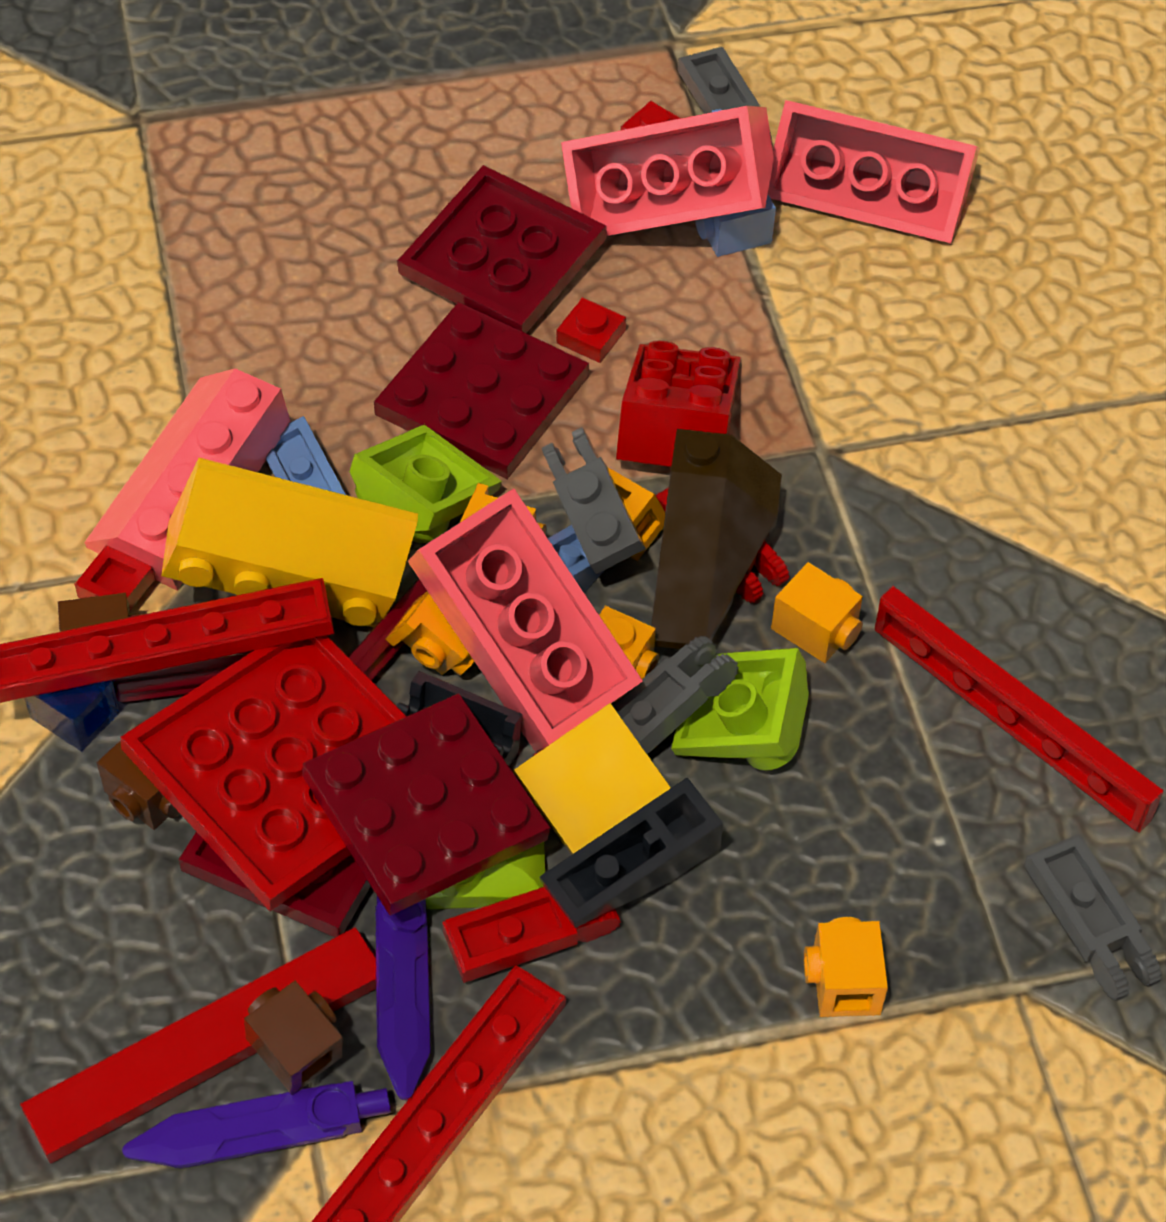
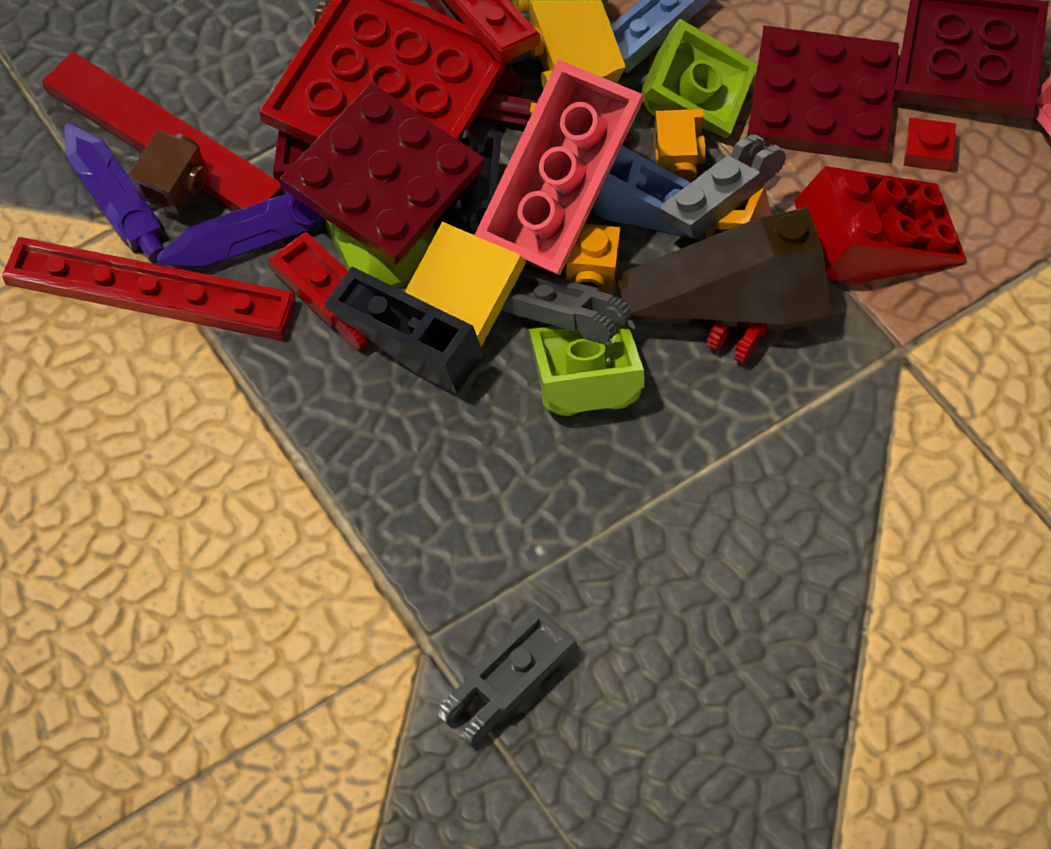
camera: 70 degrees right, 5 degrees up
light orange brick [771,562,863,663] -> none
light orange brick [804,917,888,1017] -> none
red tile [874,586,1164,833] -> none

